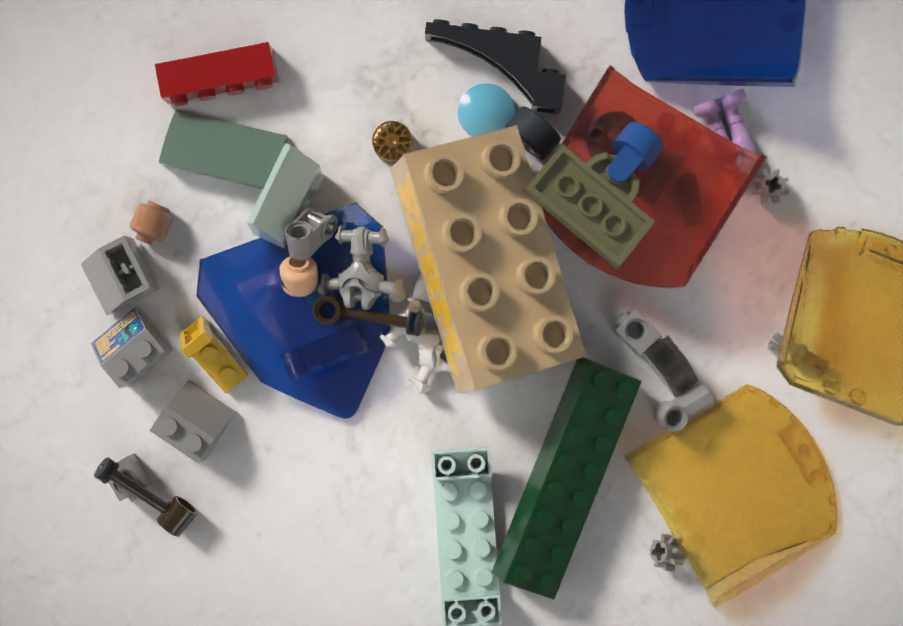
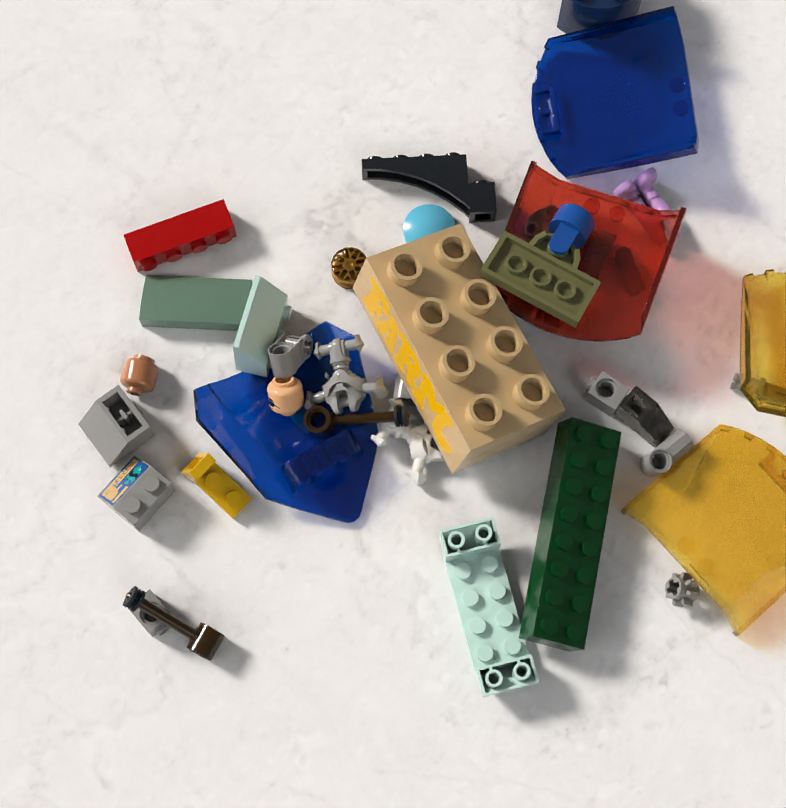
camera: 15 degrees left, 15 degrees down
light grey slope [149,380,237,463] -> none
black wheel [505,106,561,160] -> none
light grey gear [752,169,789,204] -> none

